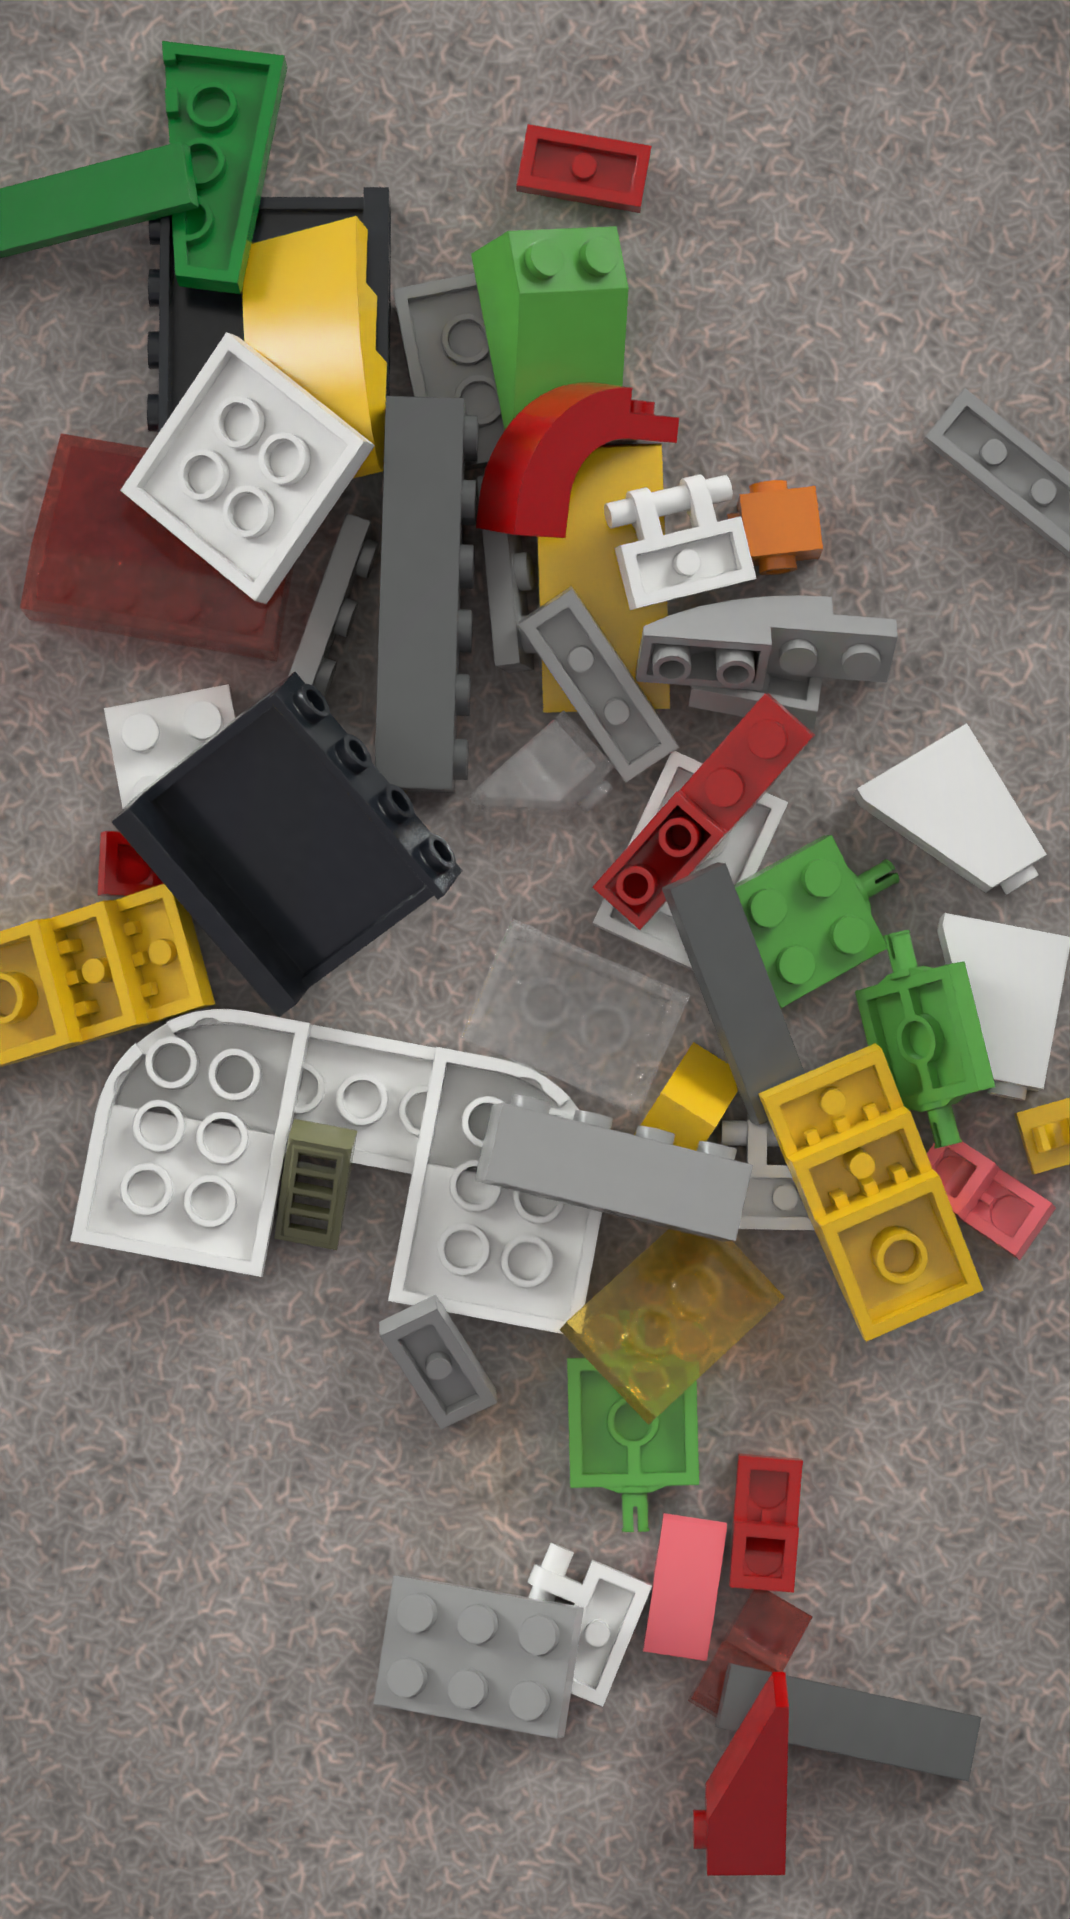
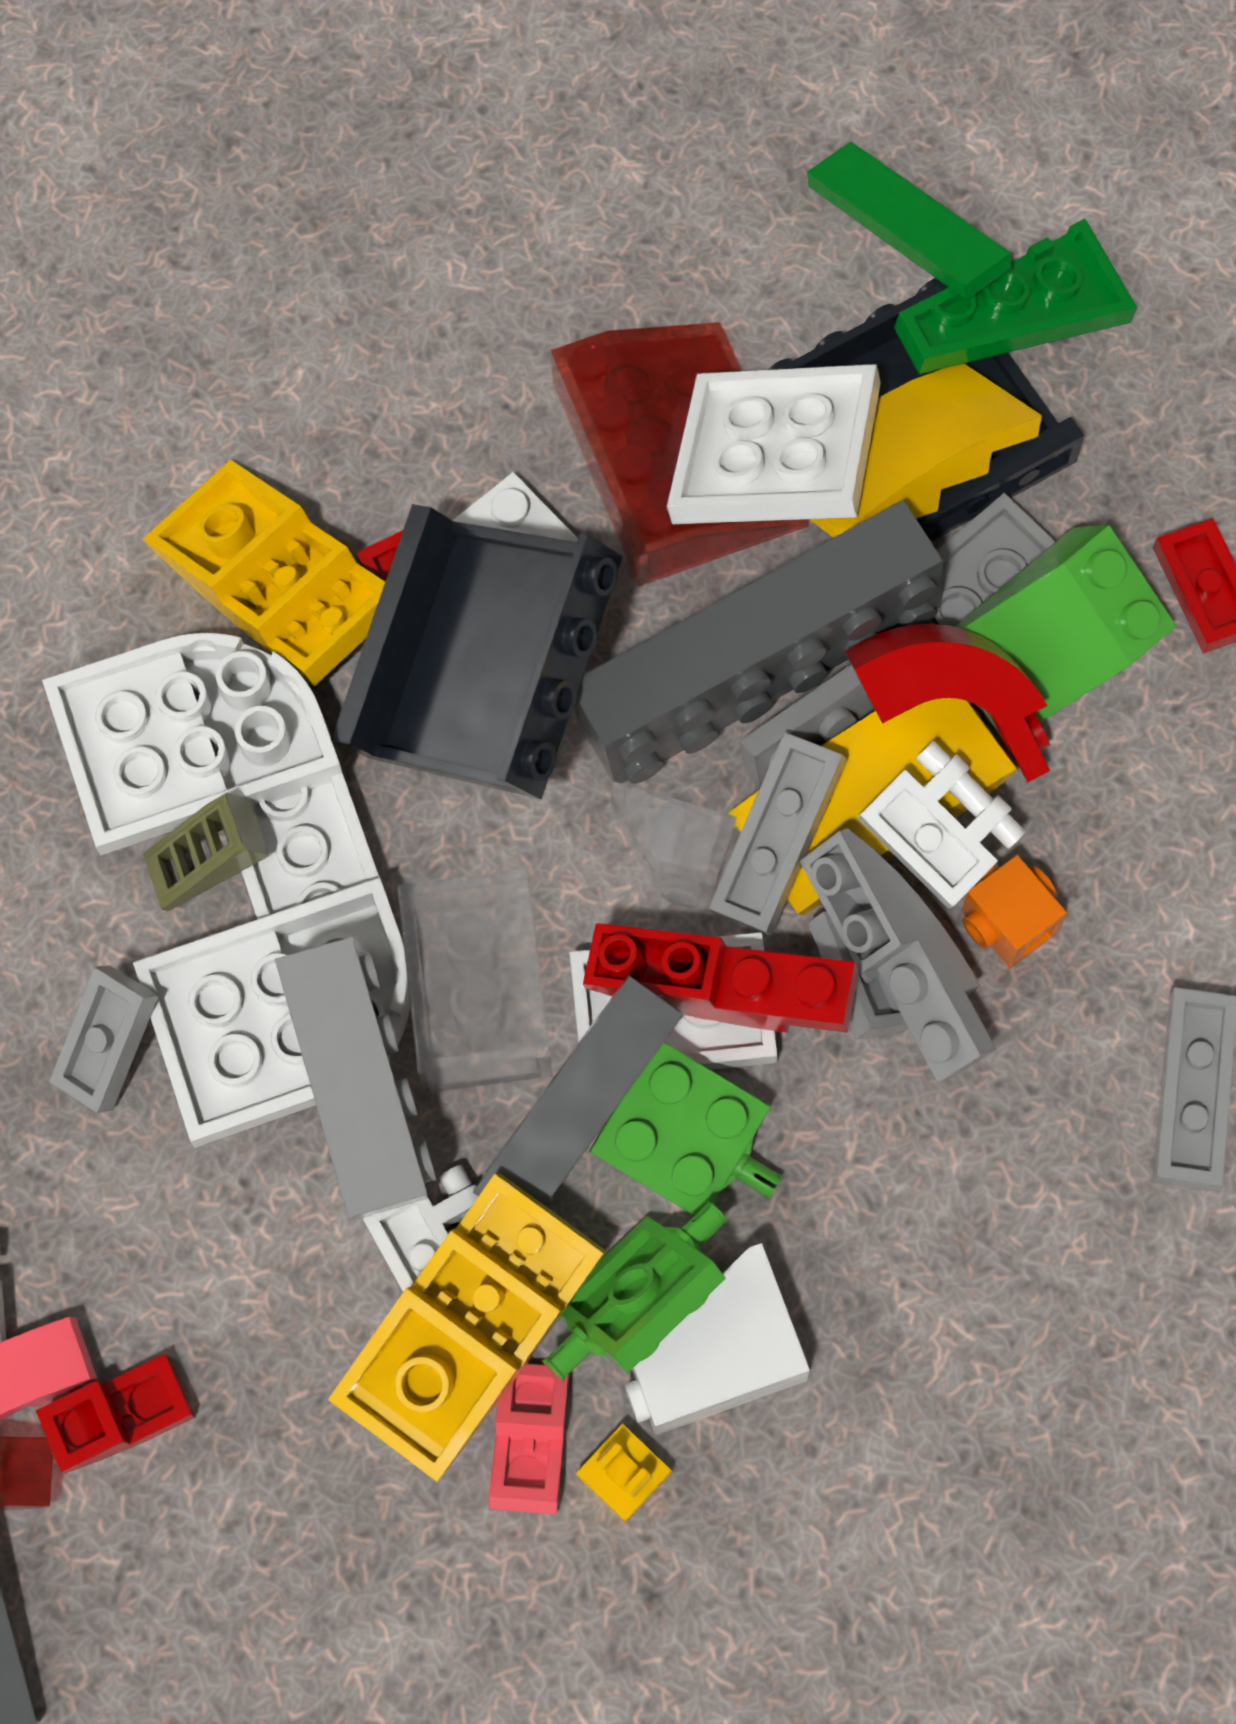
camera: 60 degrees right, 15 degrees down
light grey plate [288,513,380,697] -> none
clear yellow plate [560,1229,785,1425] -> none
bright green plate [567,1311,699,1532] -> none
yellow slope [634,1042,738,1151] -> none
white slope [853,723,1047,895] -> none

